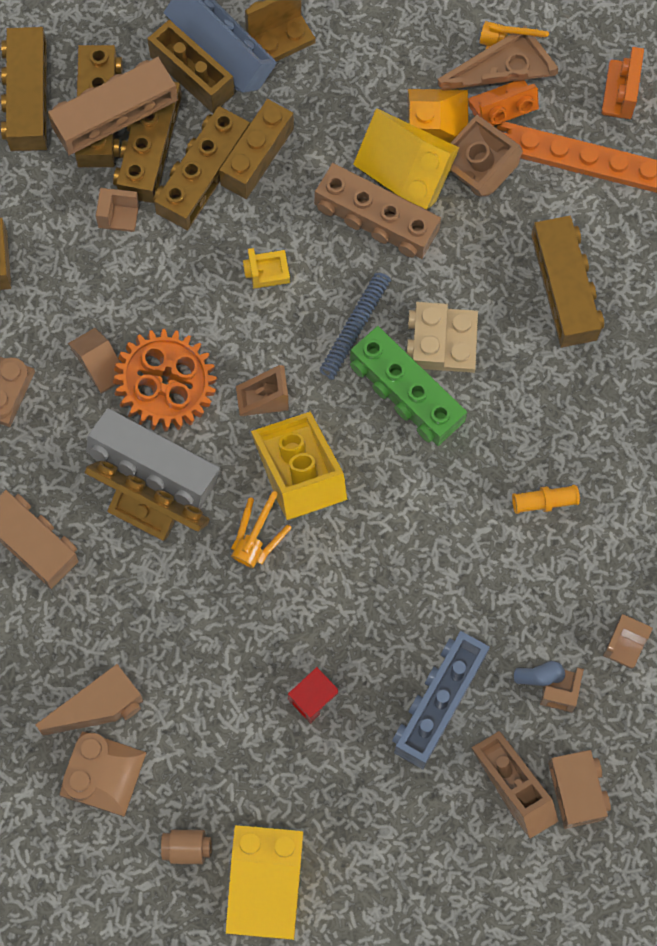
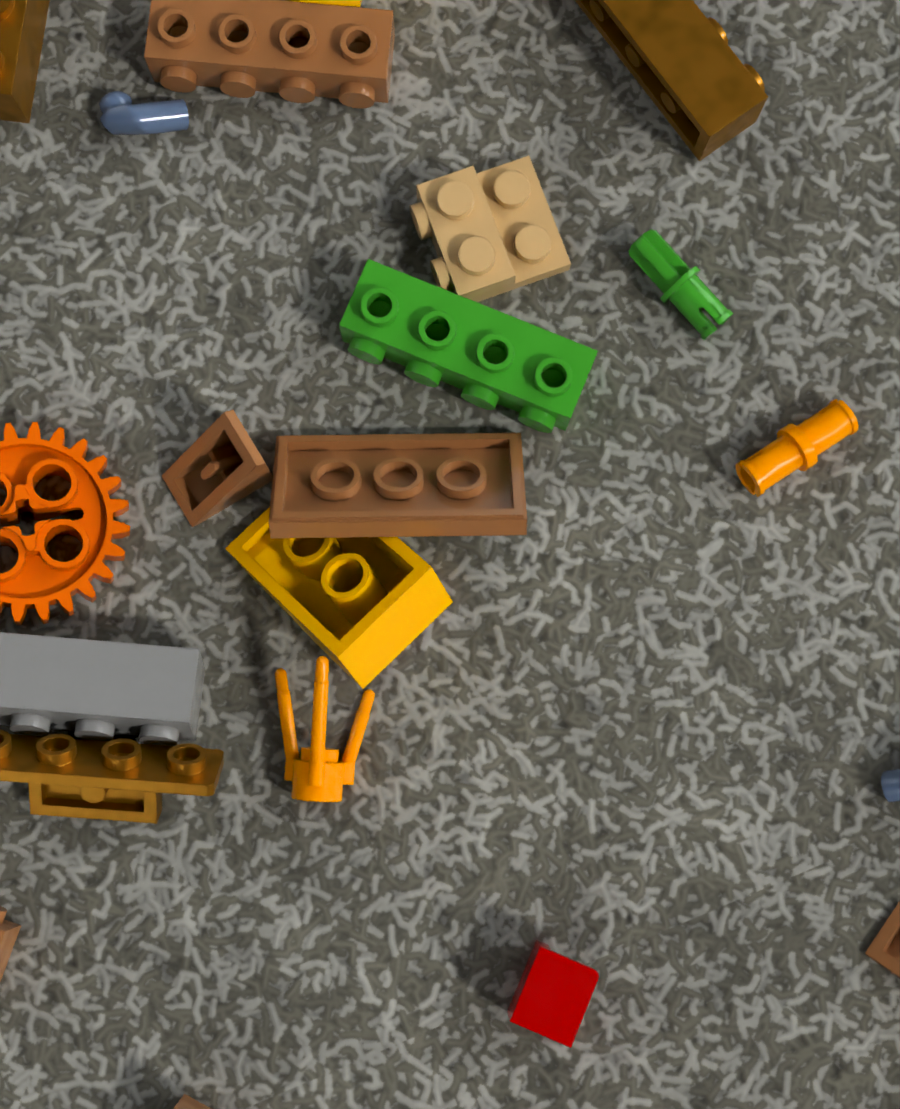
camera: 25 degrees left, 10 degrees up
yellow bracket [243,248,290,289] -> none
sand blue piece [320,273,391,380] -> none
sand blue brick [392,631,490,769] -> none
none -> sand blue arm [99,91,189,135]
none -> medium nougat tile [269,433,527,539]
none -> bright green axle [628,229,733,340]

